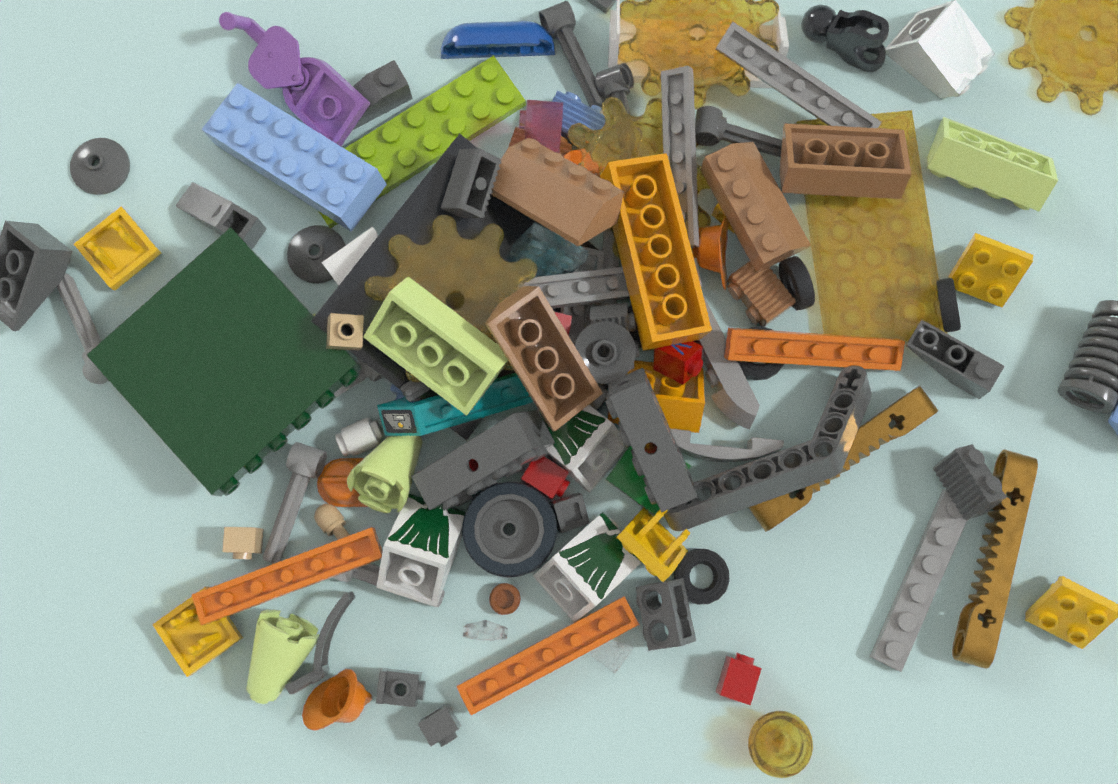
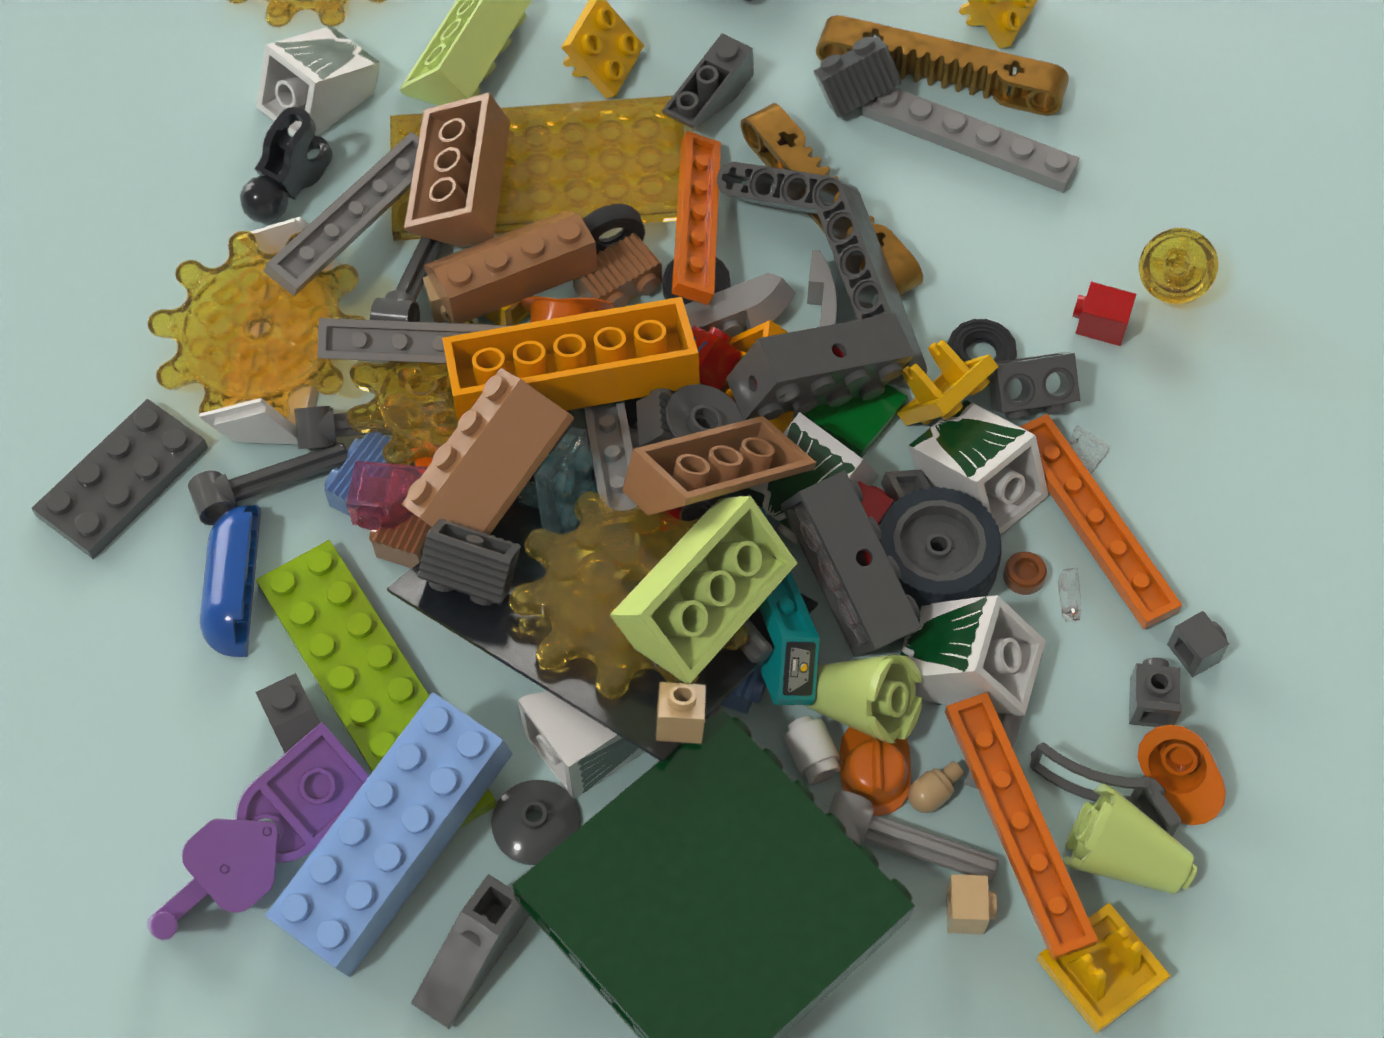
camera: 85 degrees left, 20 degrees down
black tyre [936,278,961,332] -> none

